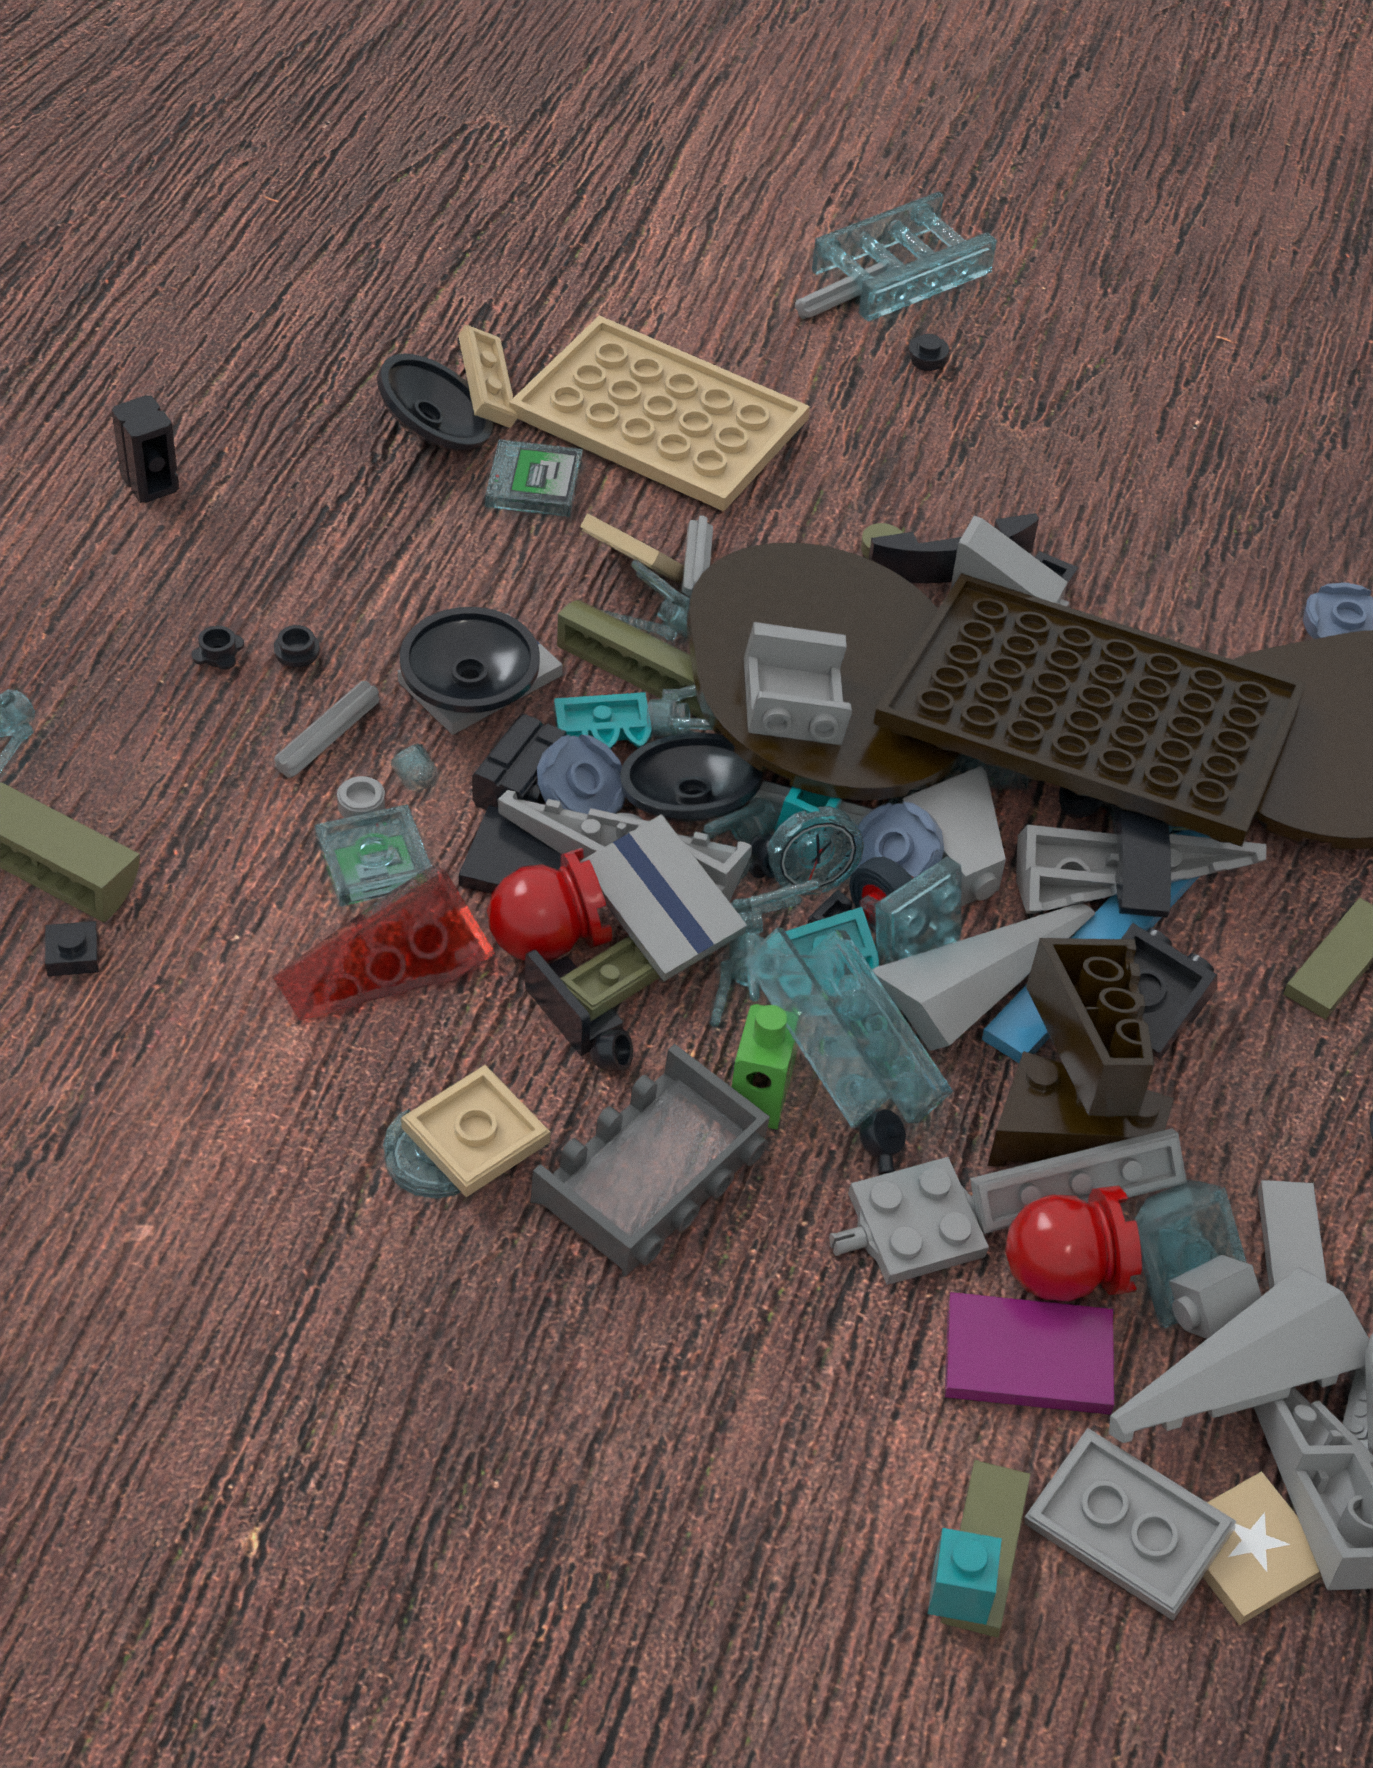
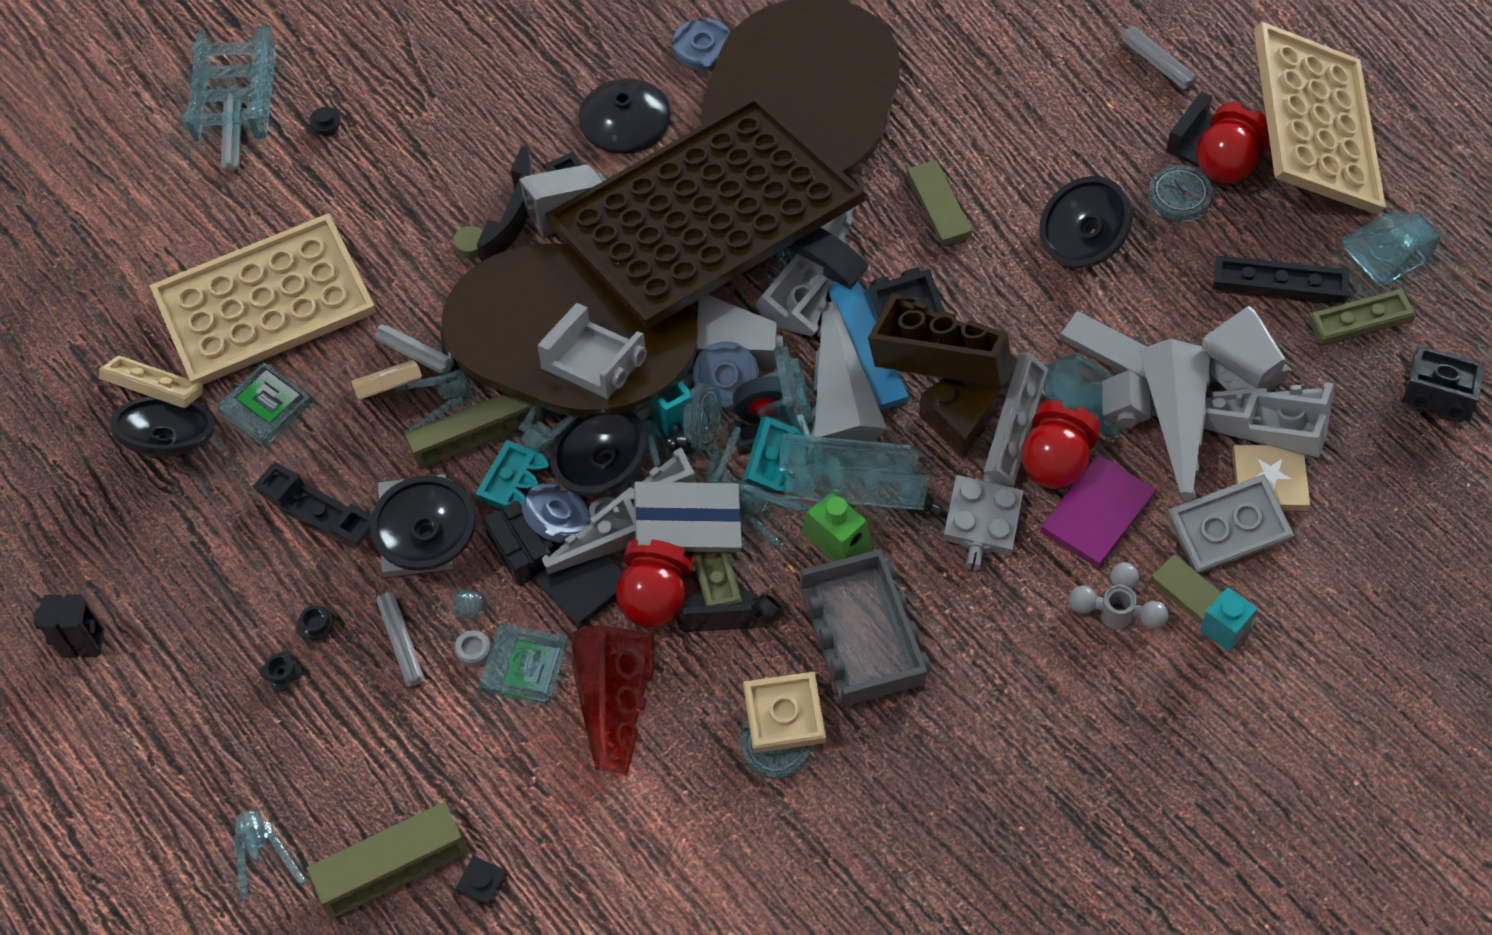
camera: 50 degrees left, 10 degrees up
none -> black slope [253,461,371,547]
none -> black dish [579,78,671,154]
none -> light grey piece [1069,562,1168,630]

